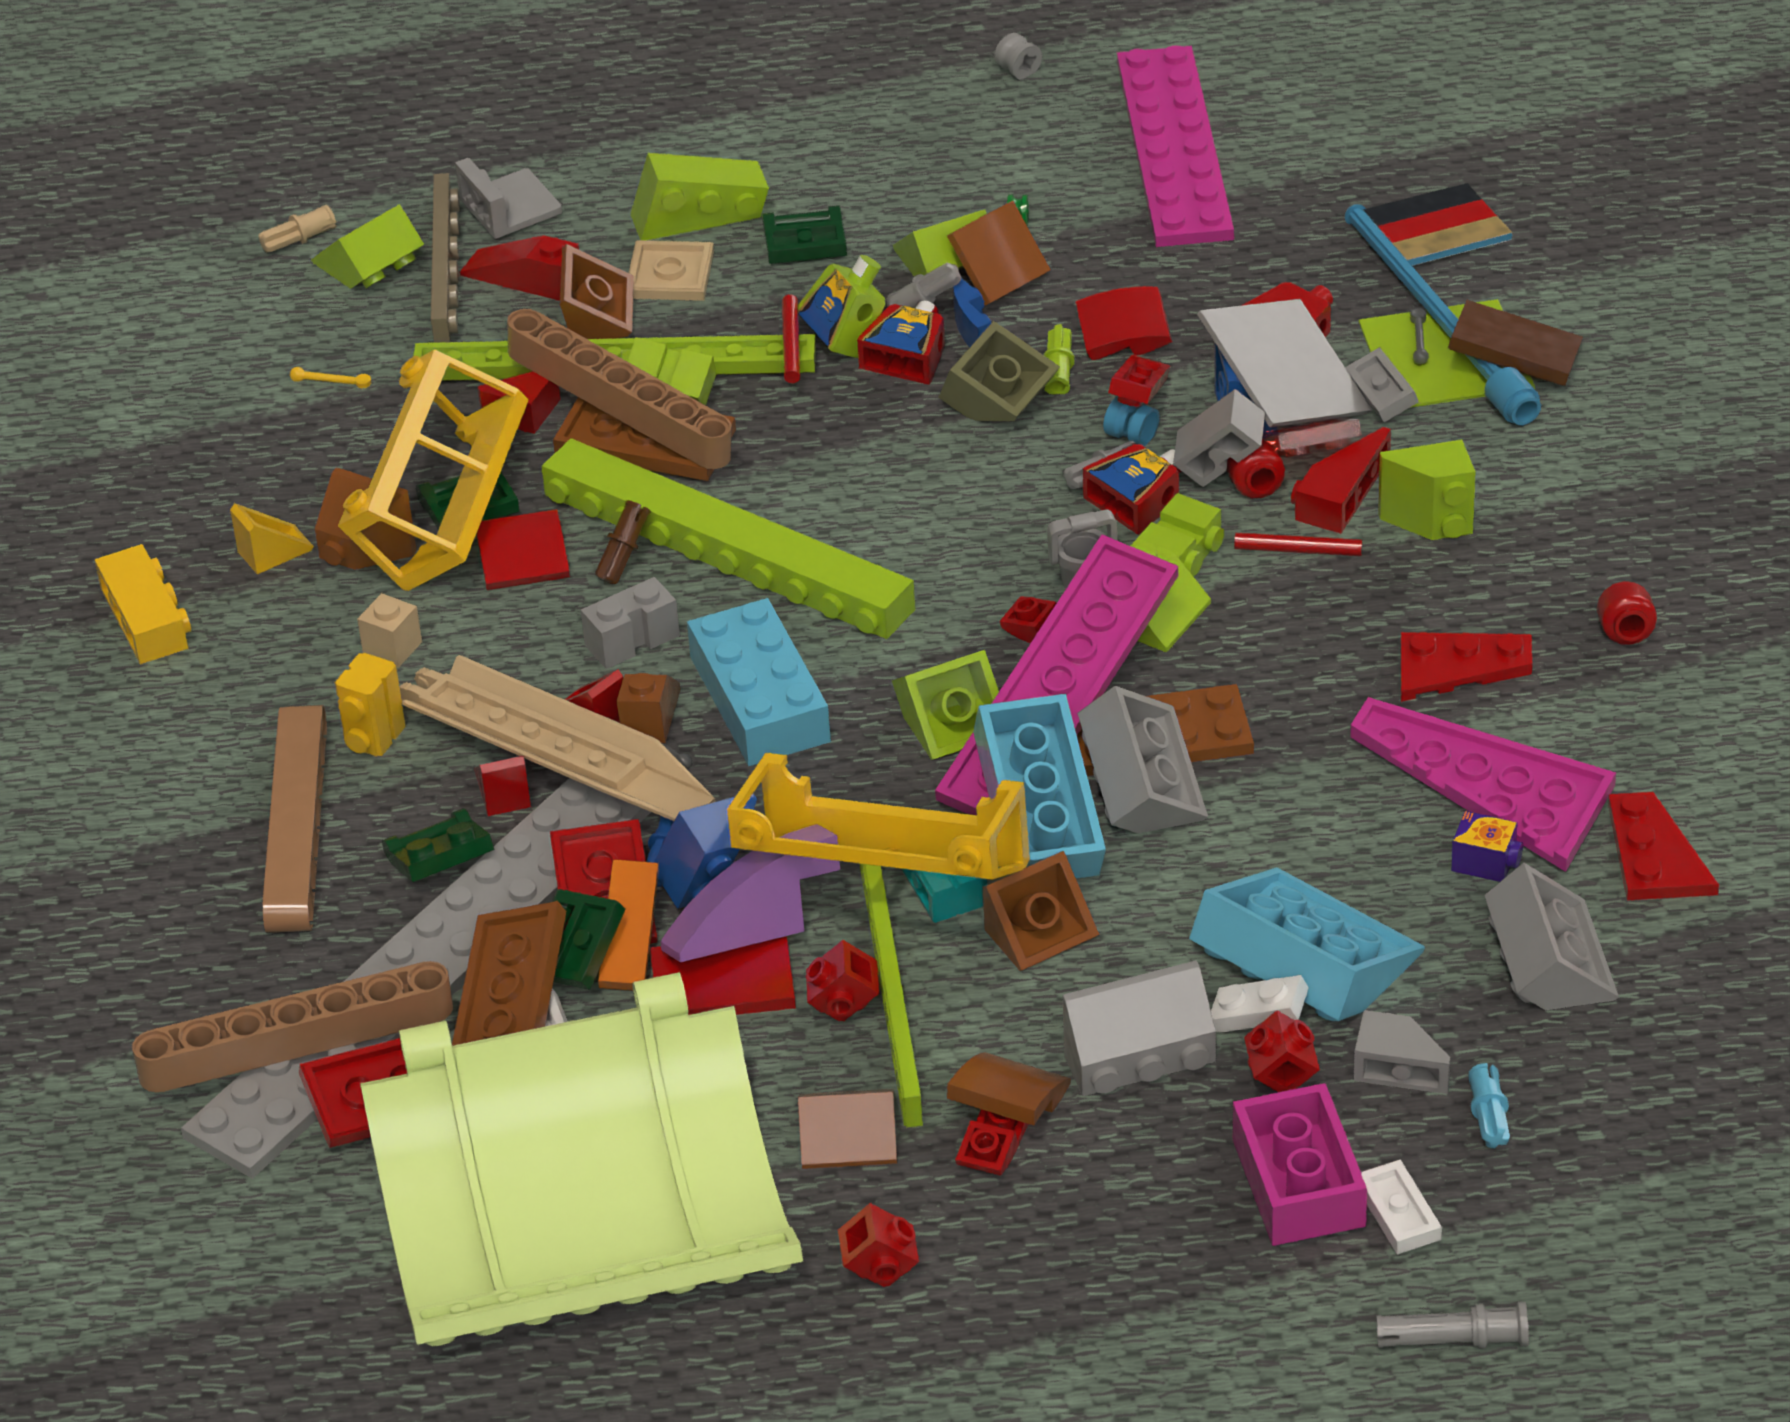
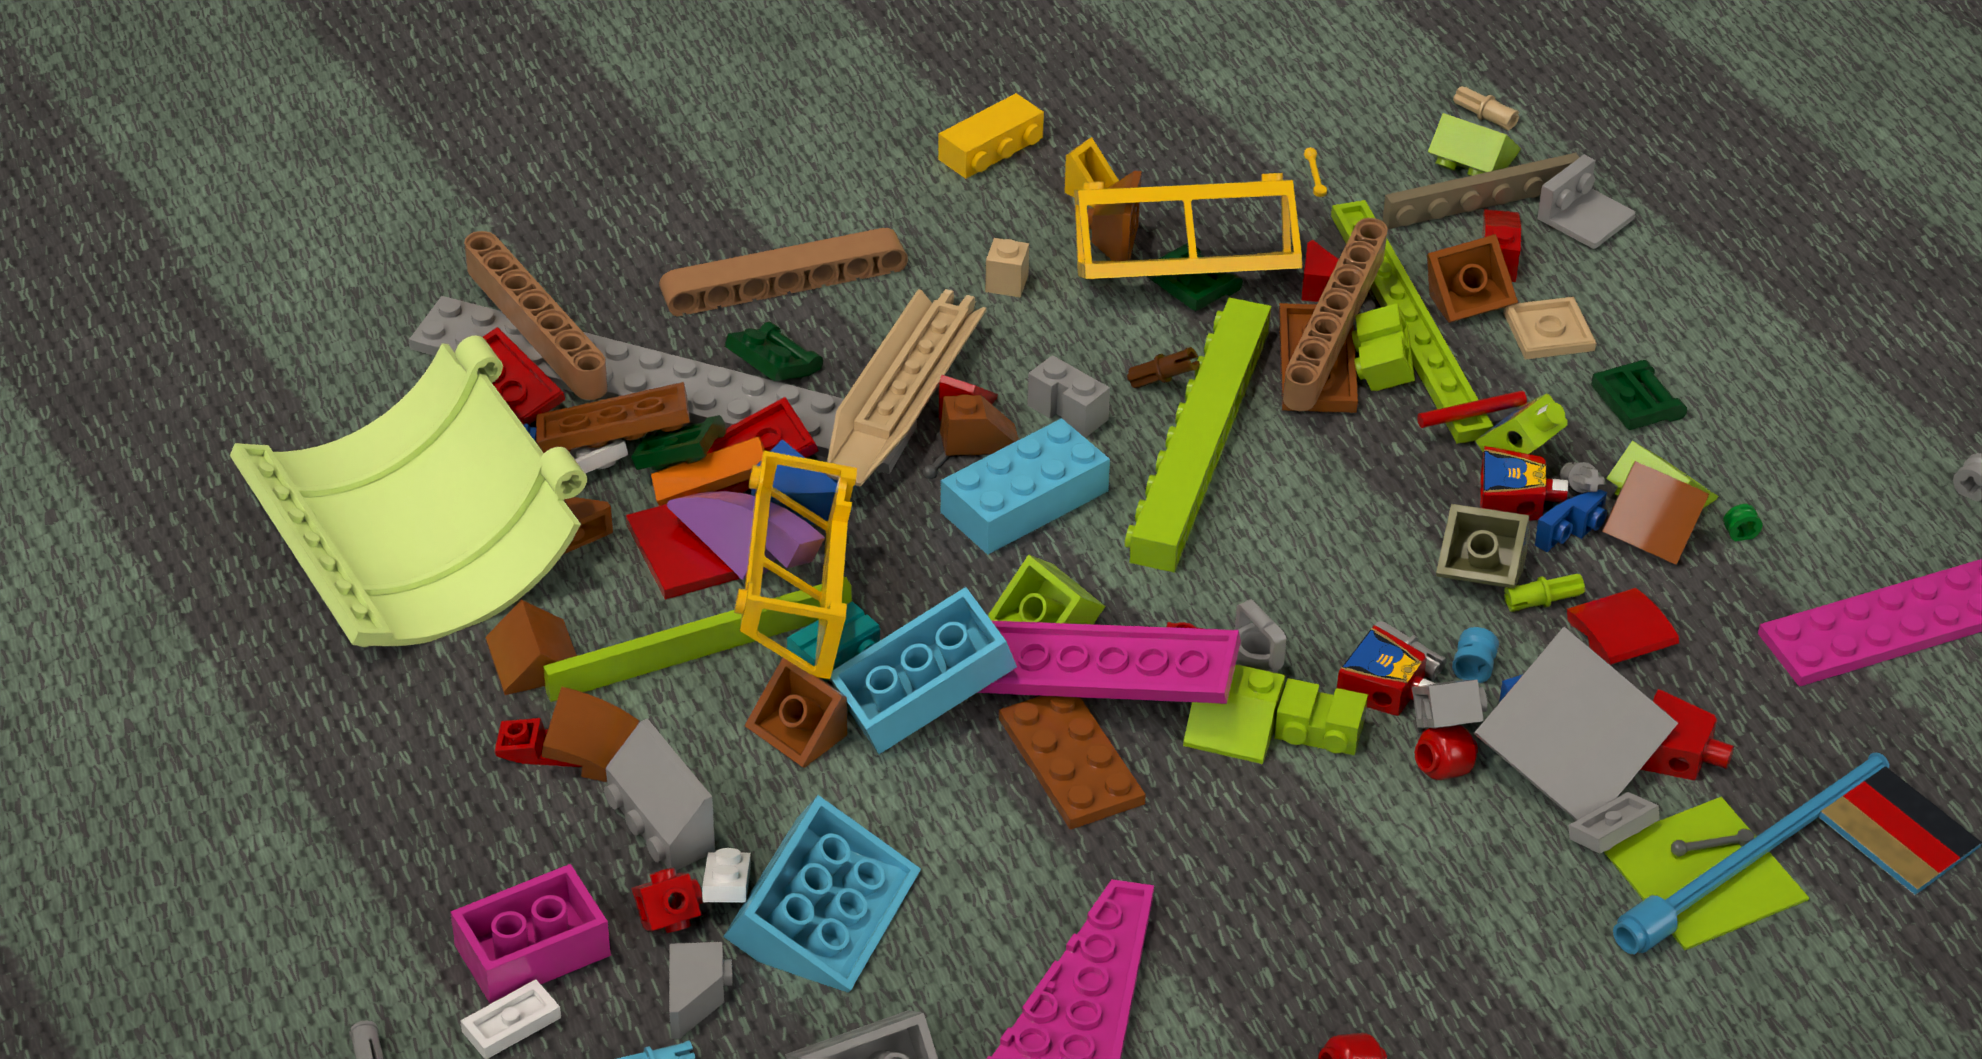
camera: 70 degrees right, 0 degrees up
yellow brick [335,653,406,756] -> none
red slope [474,756,531,816] -> none
red slope [476,509,570,590] -> none
lime wedge [630,153,769,241] -> none
red brick [806,940,879,1021] -> none
red brick [838,1203,919,1287] -> none
light grey slope [1077,686,1208,834] -> none
red plate [1108,355,1171,407] -> none
red bar [1234,532,1362,556] -> none
clear red plate [1262,418,1362,457] -> none
red slope [1291,427,1391,534] -> none
lime slope [1378,439,1476,540] -> none
red wing [1401,632,1532,702] -> none
reddish brown tile [1448,300,1583,386] -> none
dark purple brick [1451,811,1523,882] -> none

